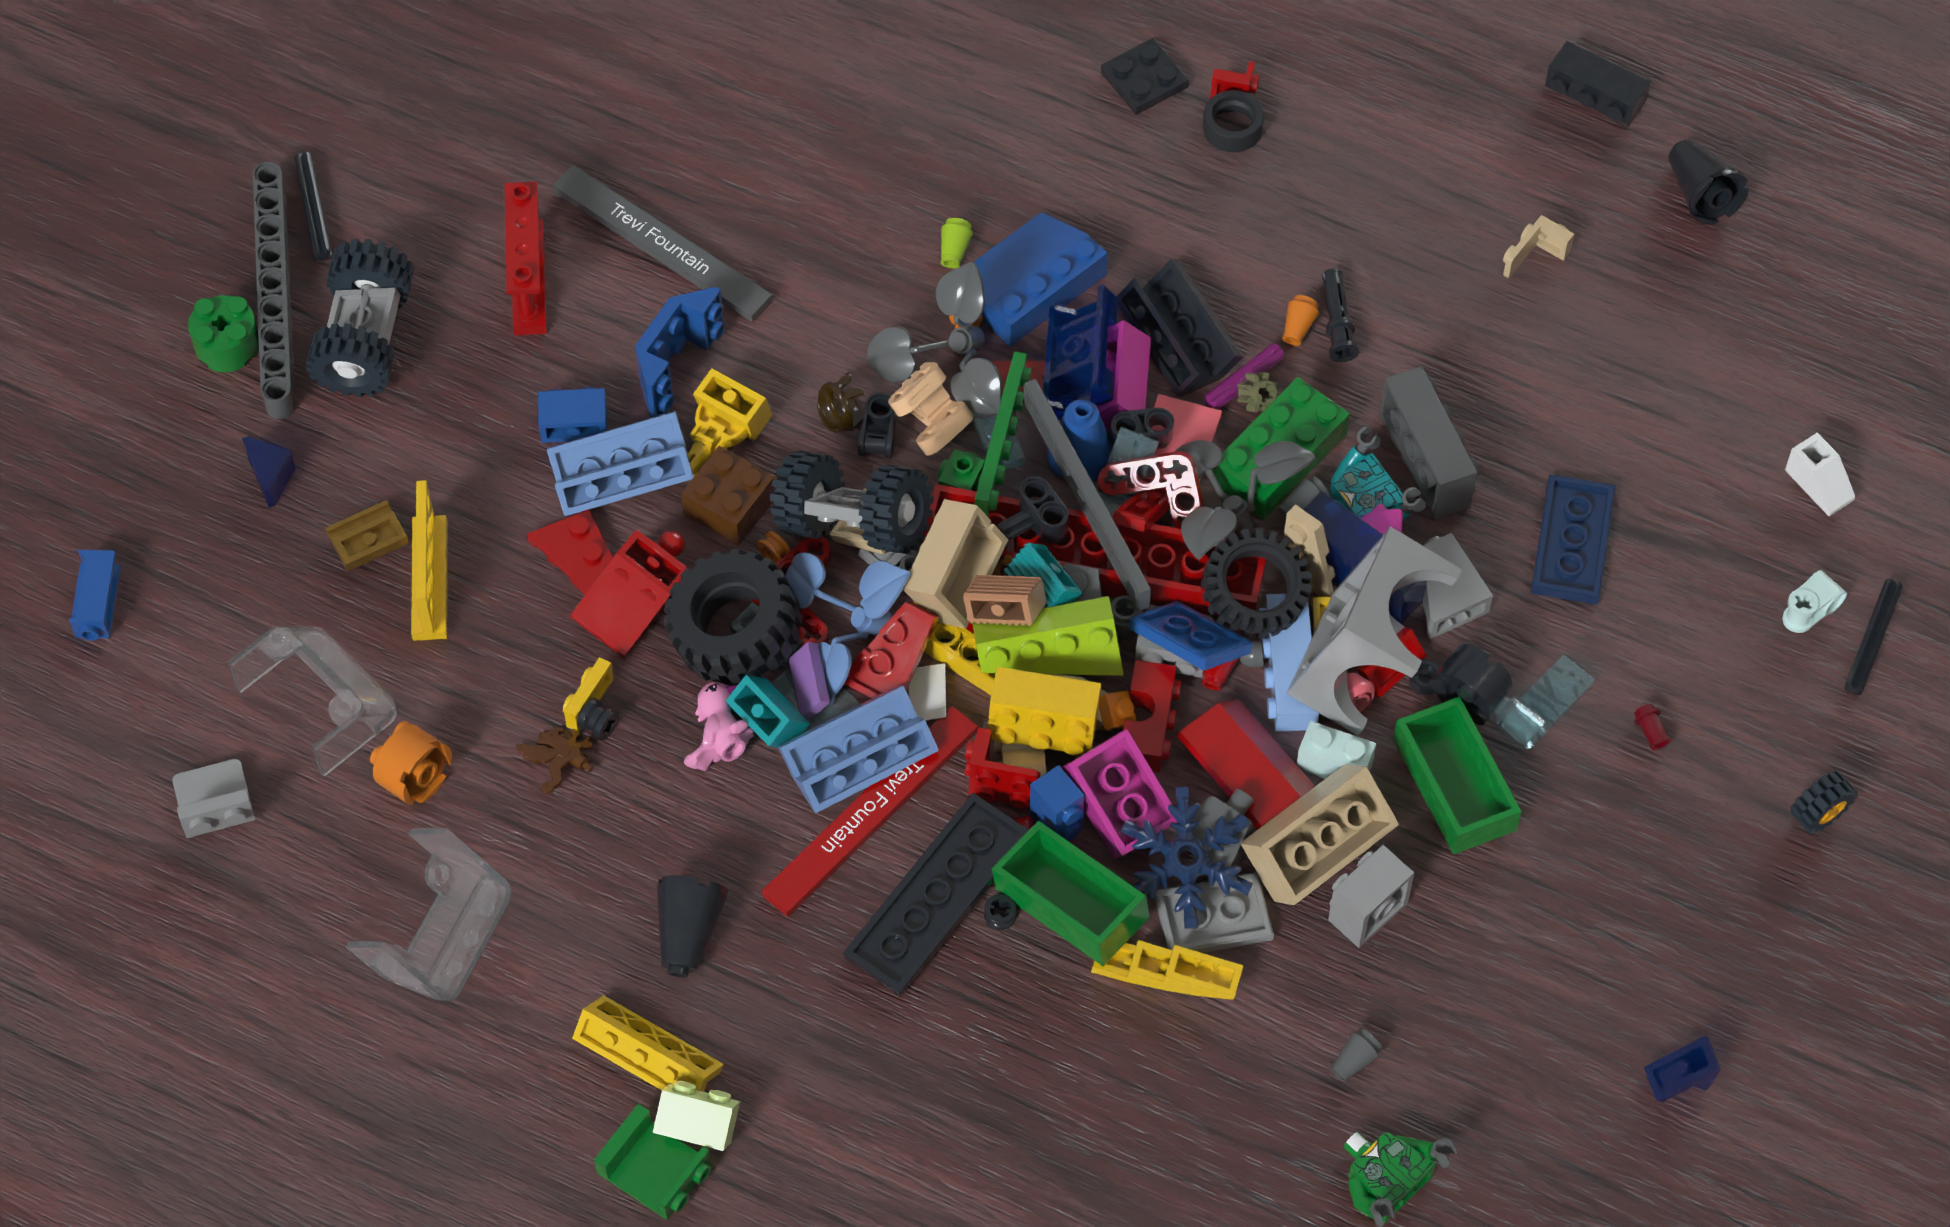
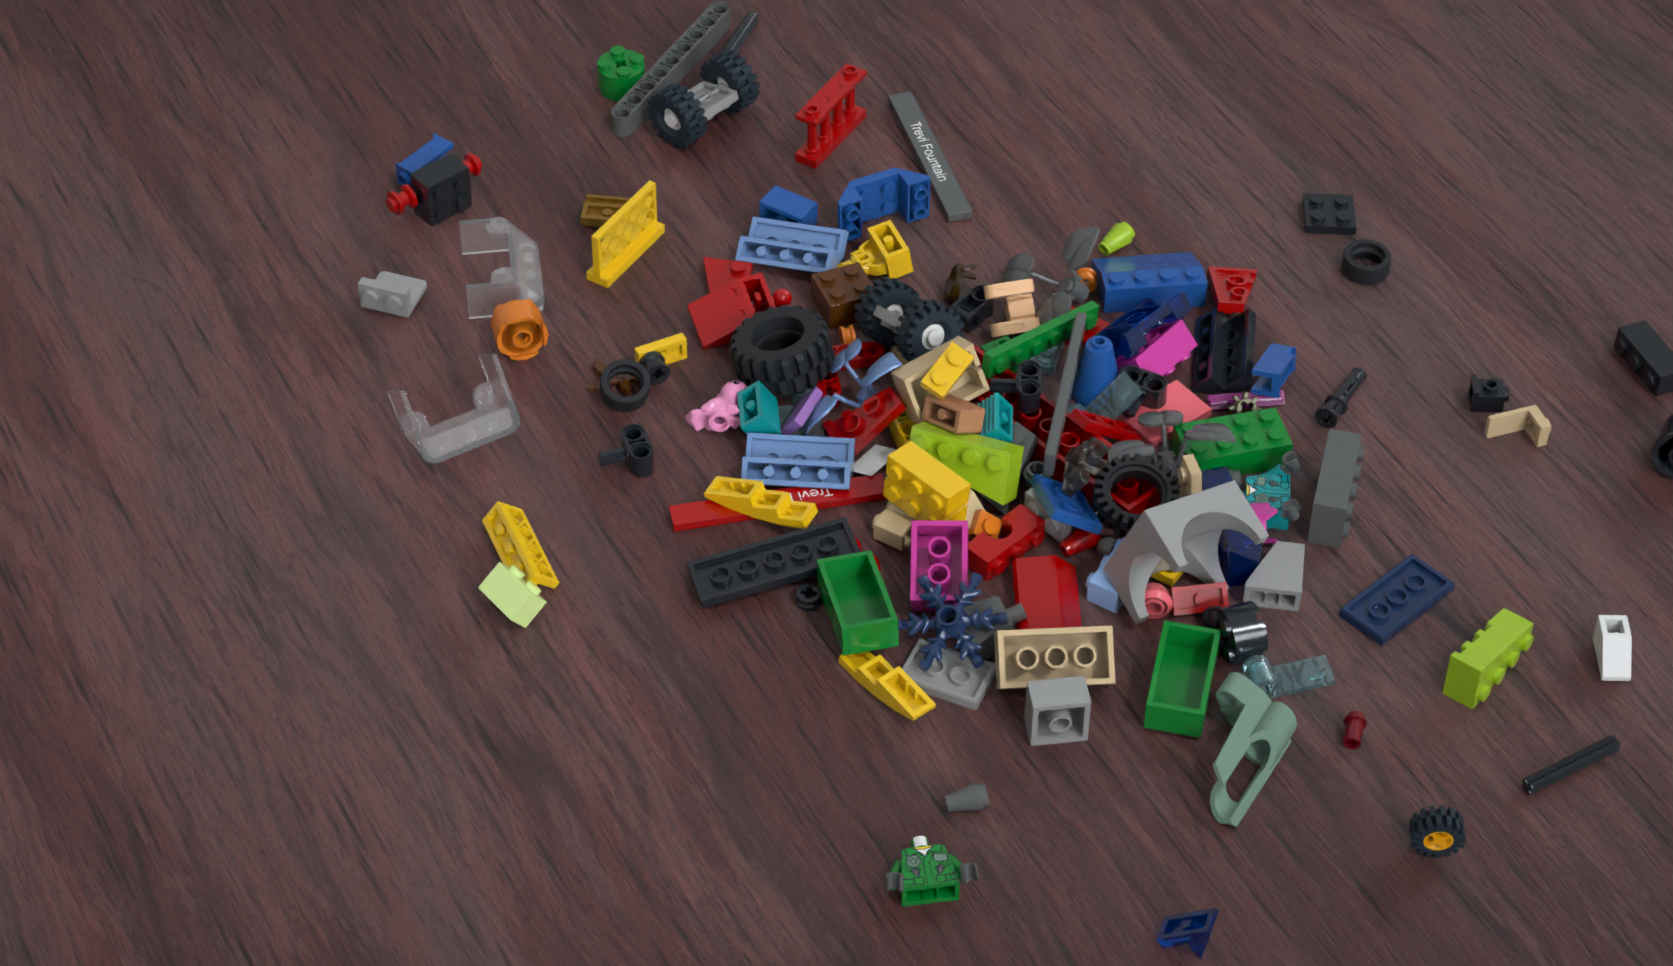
camera: 35 degrees right, 15 degrees down
clear blue slope [242,436,296,508] -> none
green panel [594,1103,712,1220] -> none
black cone [657,875,728,978] -> none
red bracket [965,727,1040,809] -> none
blue brick [1030,765,1085,841] -> none
beam [1098,451,1204,529] -> none
red bracket [1210,61,1260,98] -> none
orange cone [1282,295,1319,346] -> none
light aqua brick [1297,721,1376,779] -> none
light aqua piece [1782,570,1847,633] -> none
none -> black brick [385,152,482,227]
none -> black beam [598,424,654,478]
none -> black tyre [600,359,650,412]
none -> yellow slope [704,476,818,529]
none -> yellow plate [920,342,974,400]
none -> clear smoke plate [1062,437,1109,497]
none -> red wing [1206,266,1258,314]
none -> sand green panel [1210,672,1297,827]
none -> blue window [1251,343,1297,398]
none -> lime wedge [1442,608,1534,710]
none -> black brick [1468,374,1510,413]

